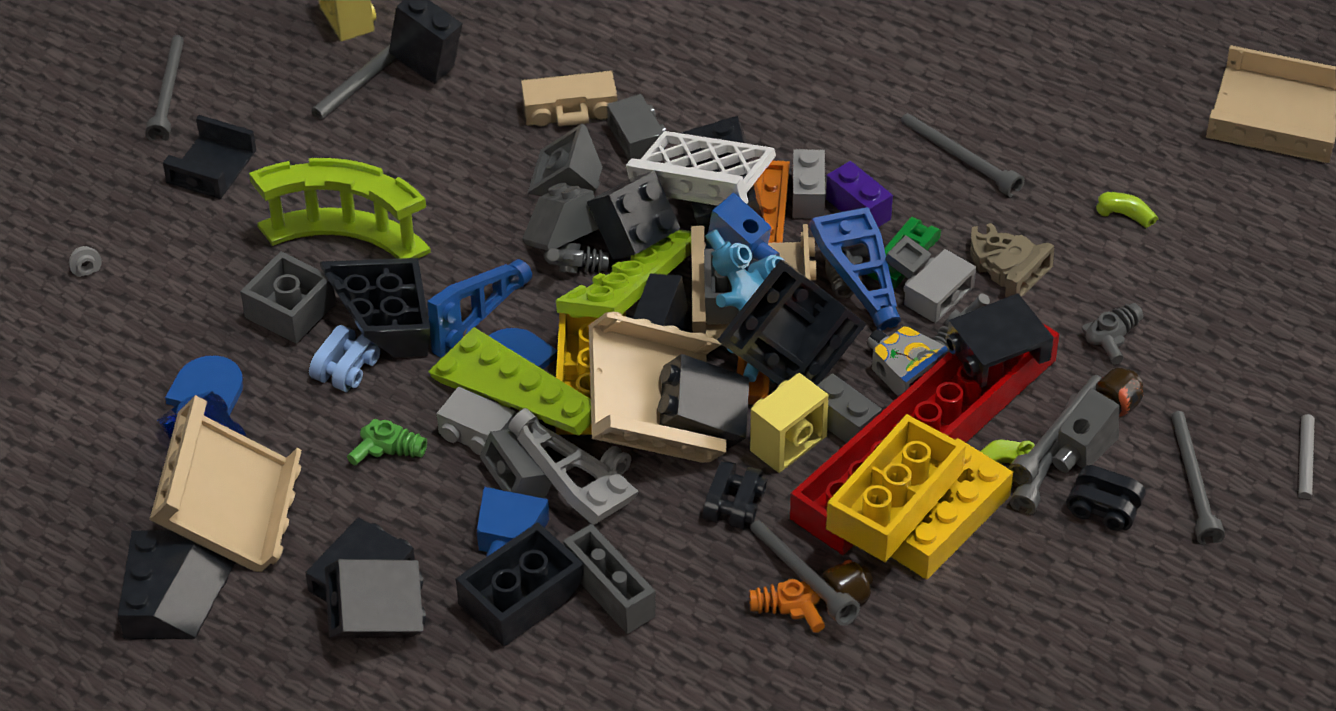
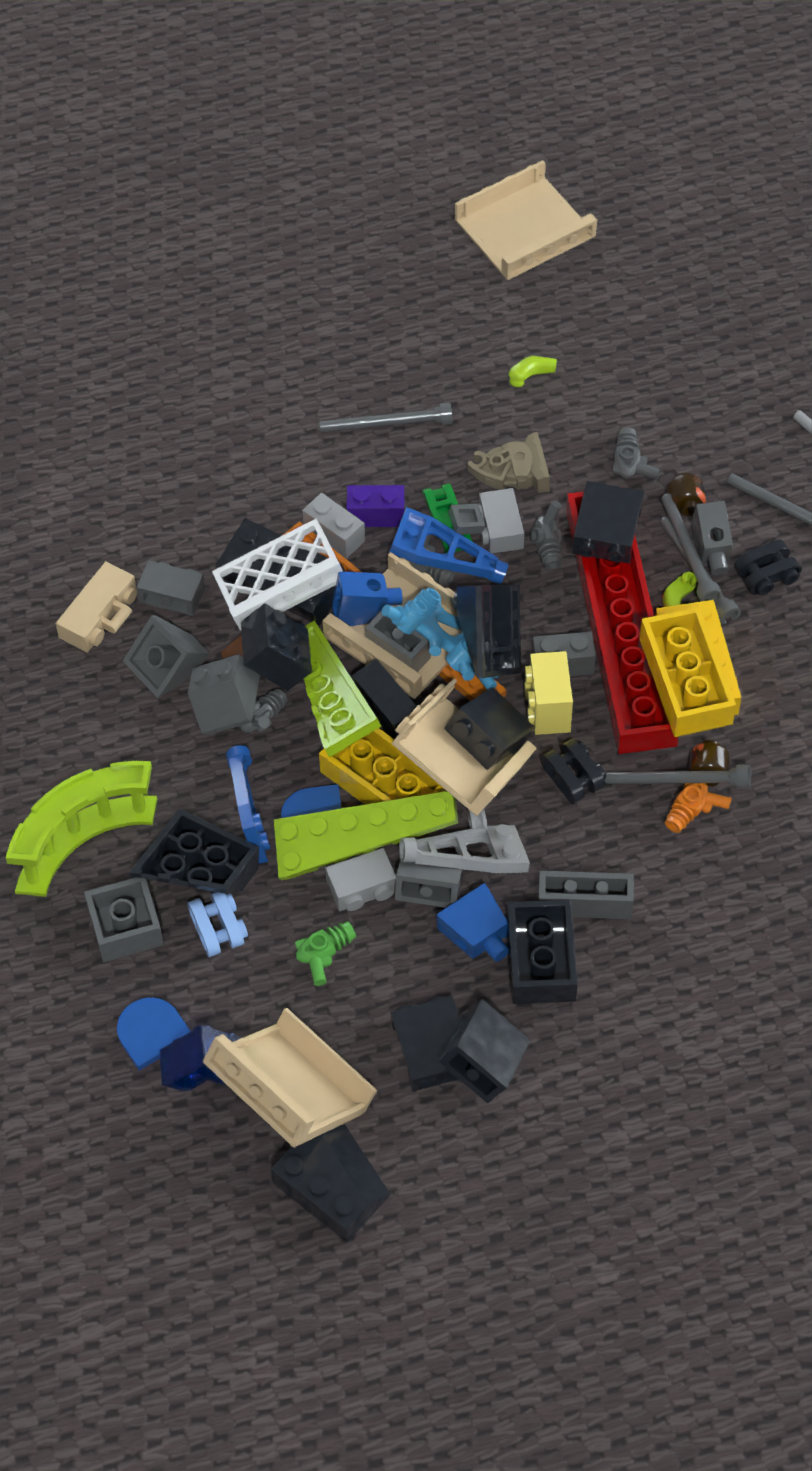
camera: 50 degrees left, 10 degrees up
torso [867,327,949,397] -> none

